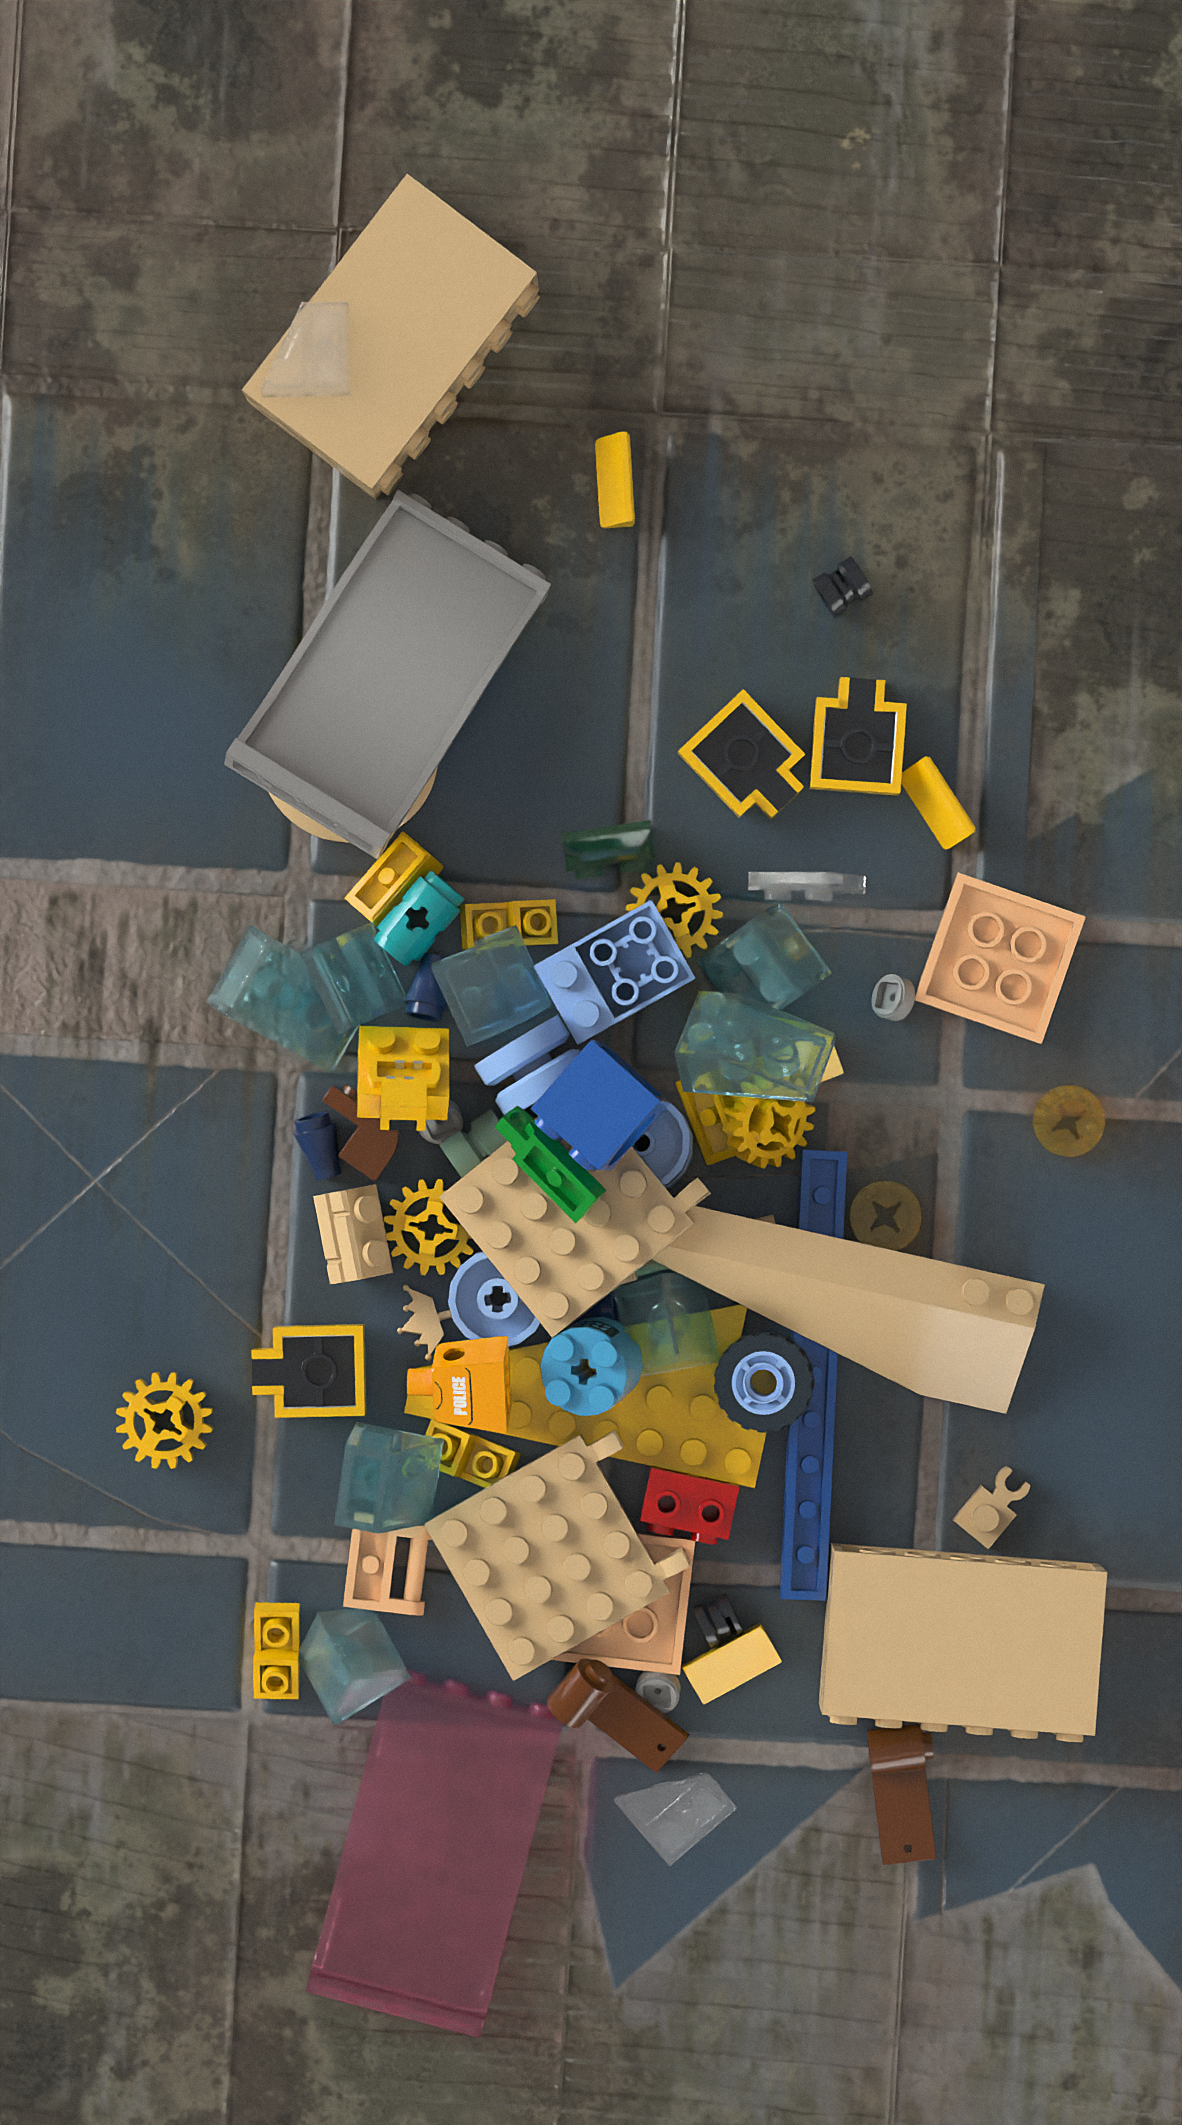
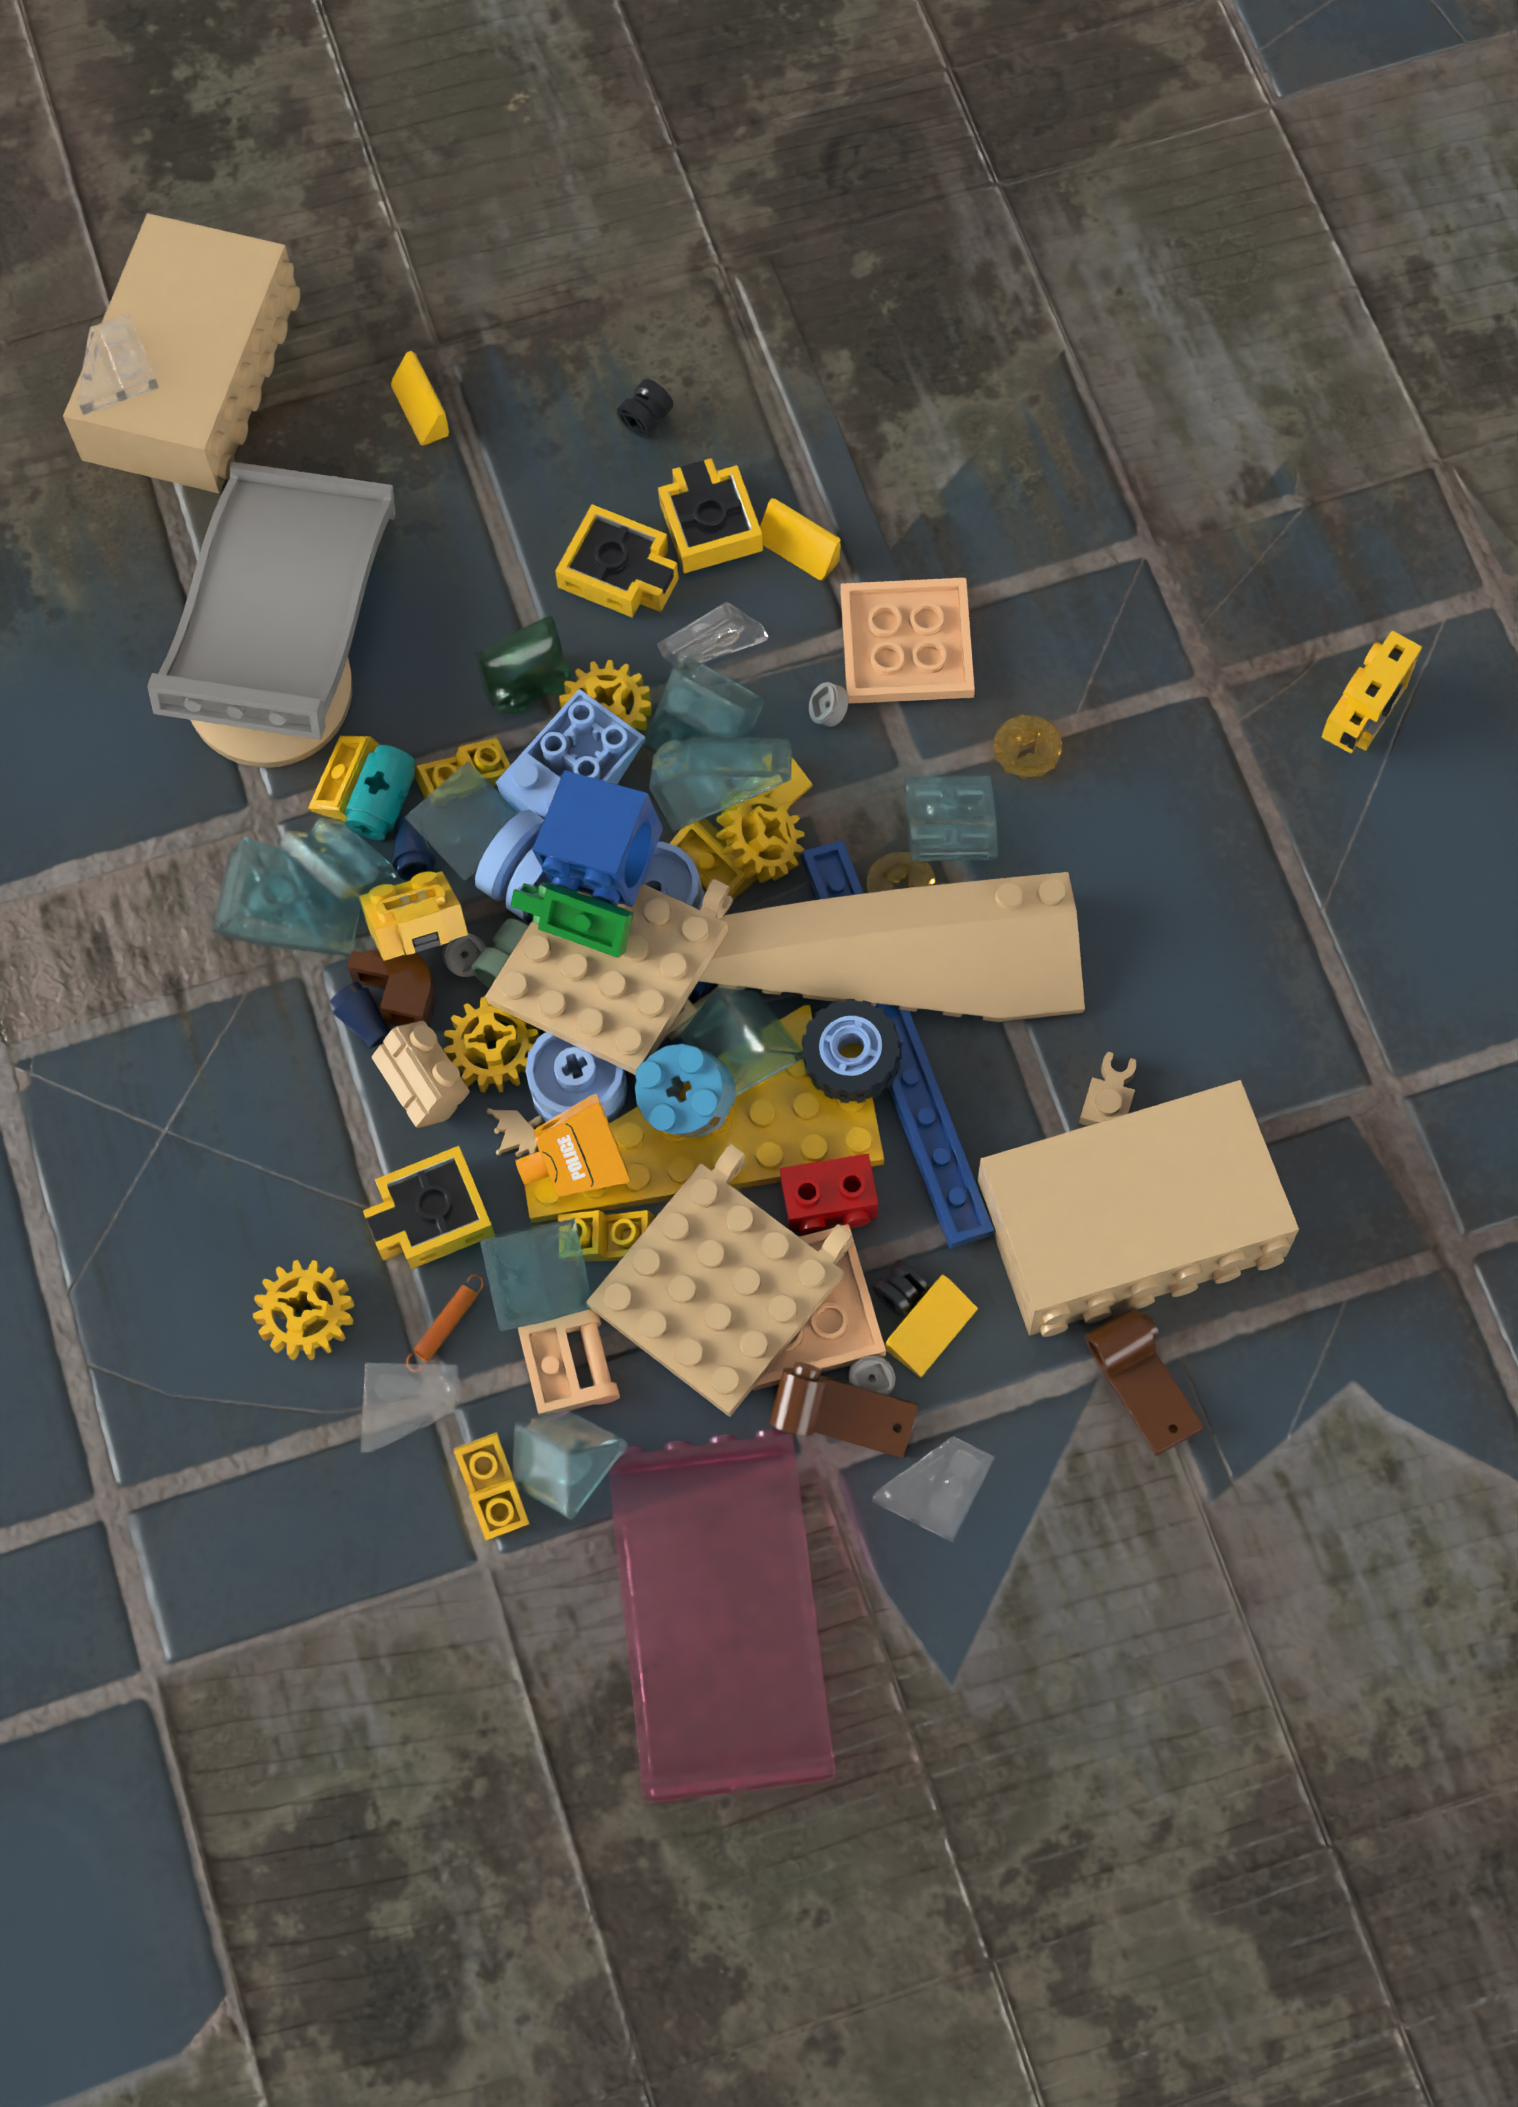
camera: 15 degrees left, 20 degrees down
none -> clear wing [361,1363,459,1453]
none -> orange piece [406,1274,484,1372]
none -> clear light blue slope [904,776,998,861]

